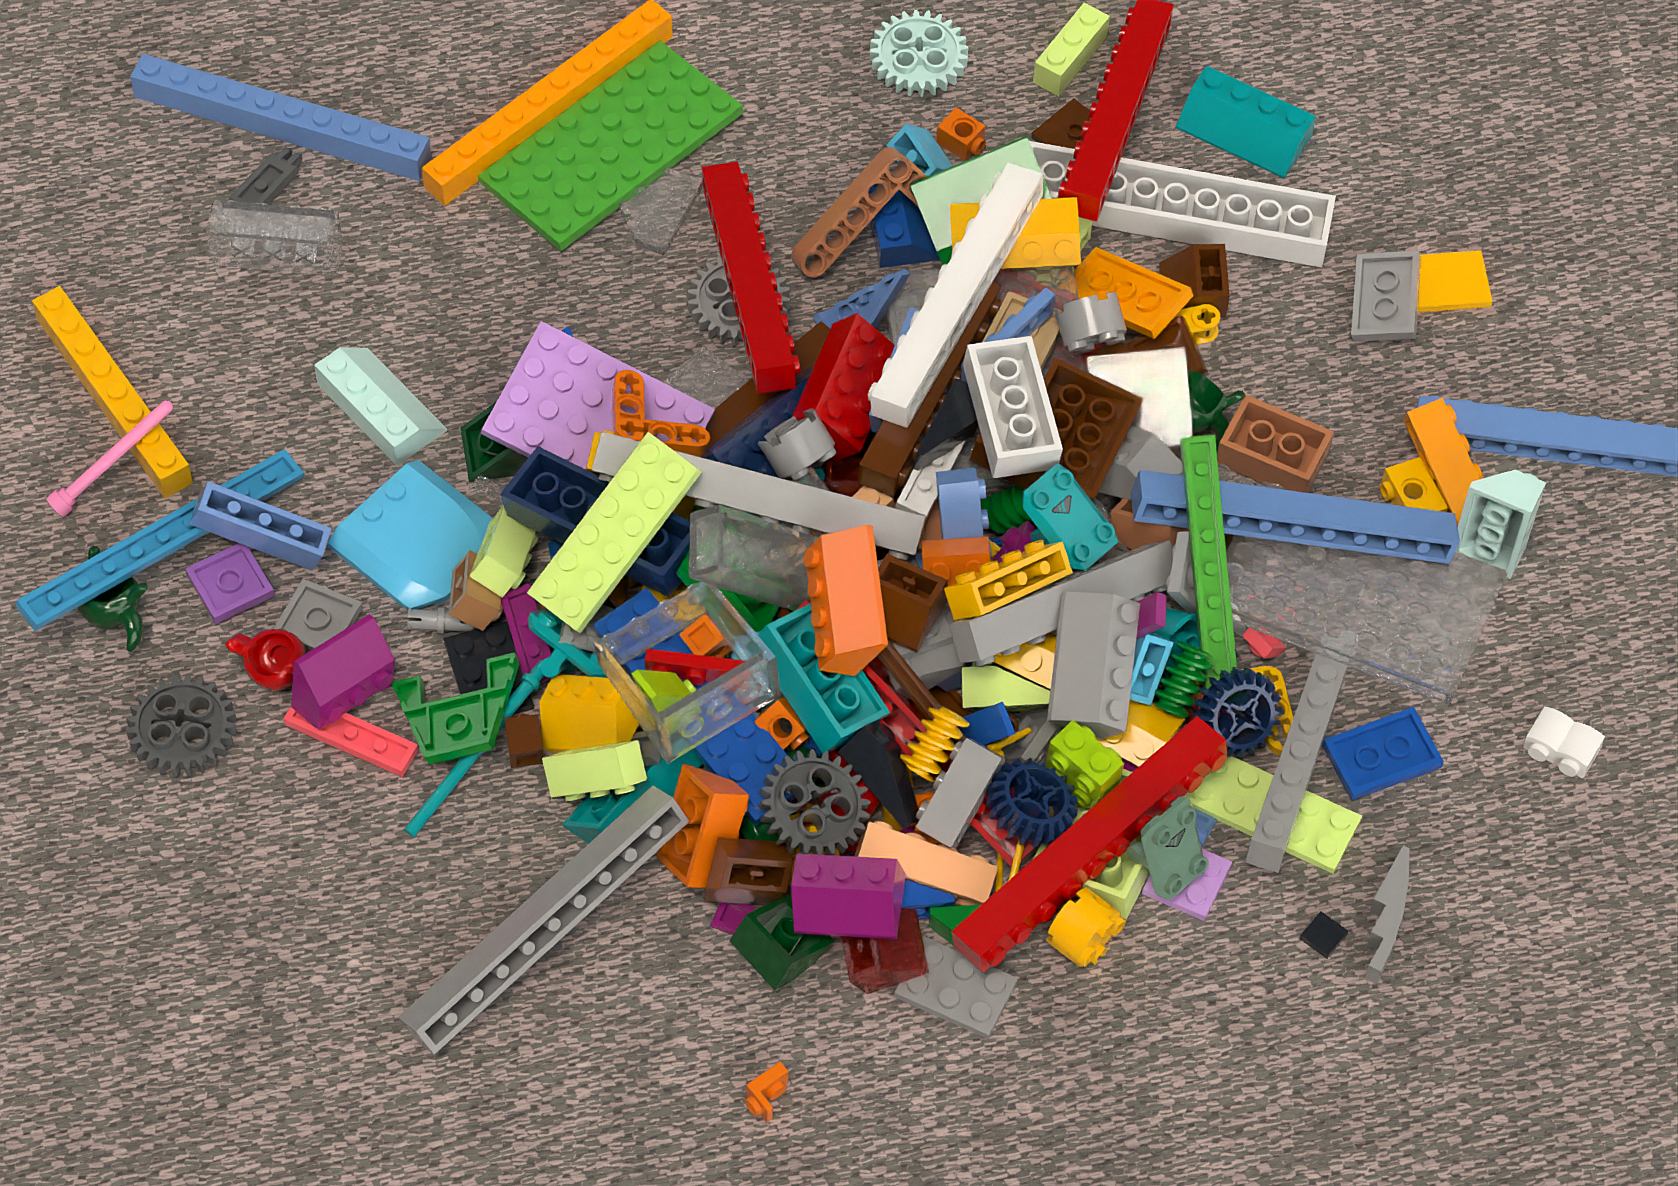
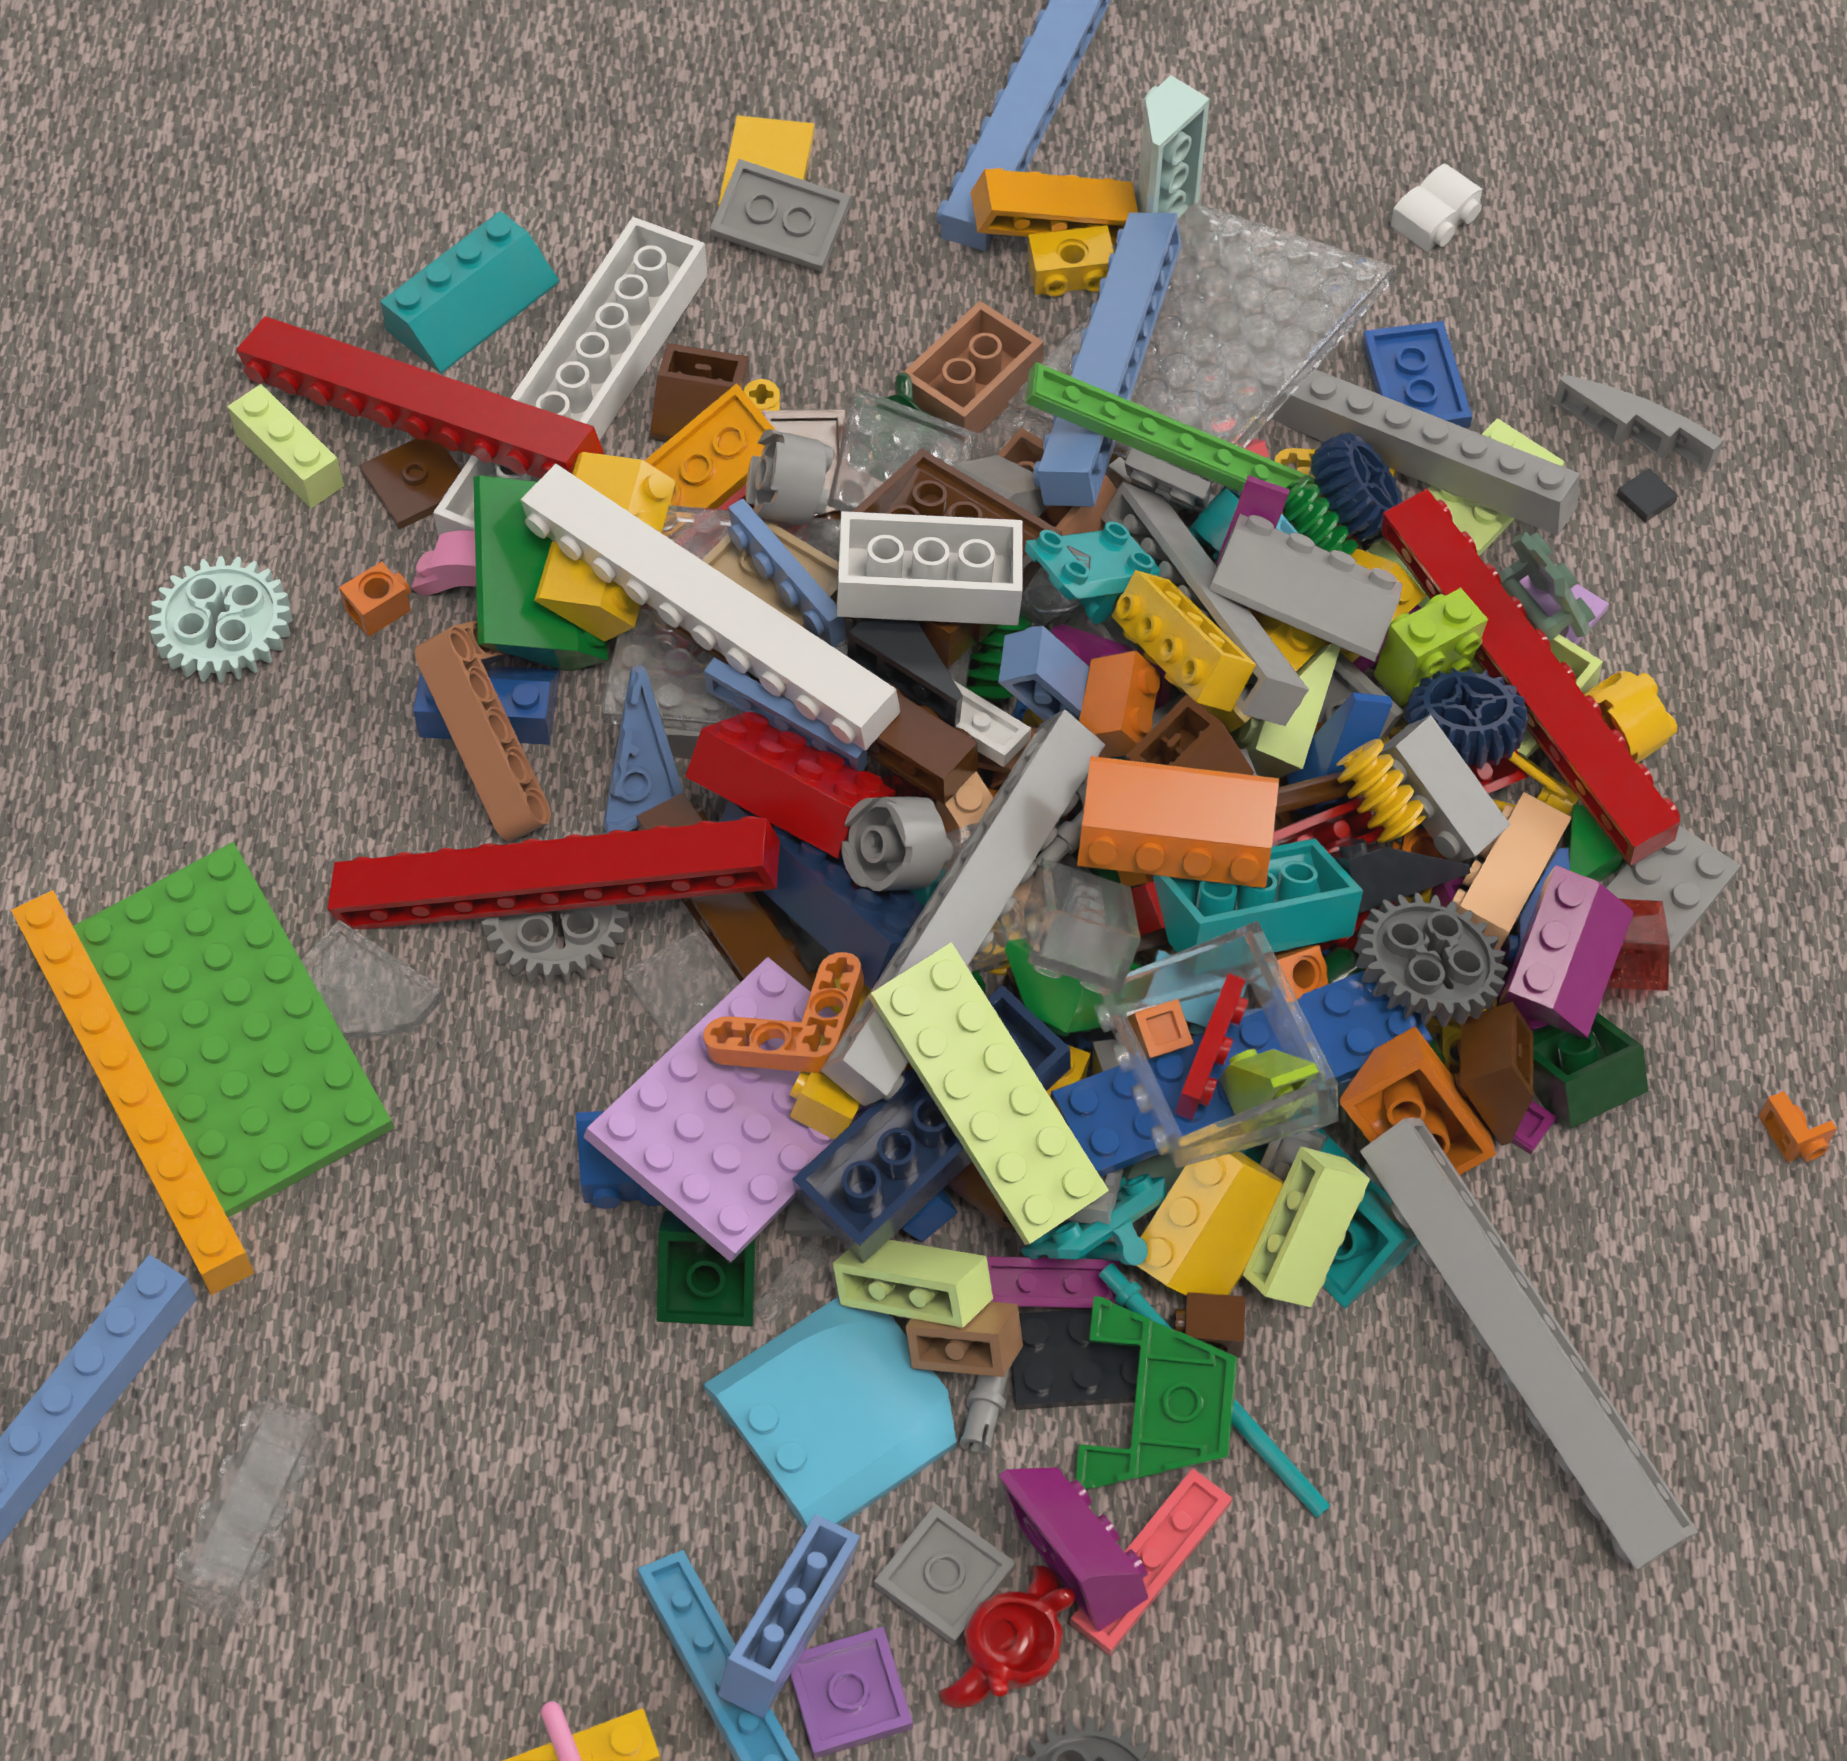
camera: 75 degrees left, 0 degrees up
dark grey hinge [229,147,302,219] -> none
light aqua slope [314,347,447,466] -> none
medium azure brick [887,124,953,183] -> none

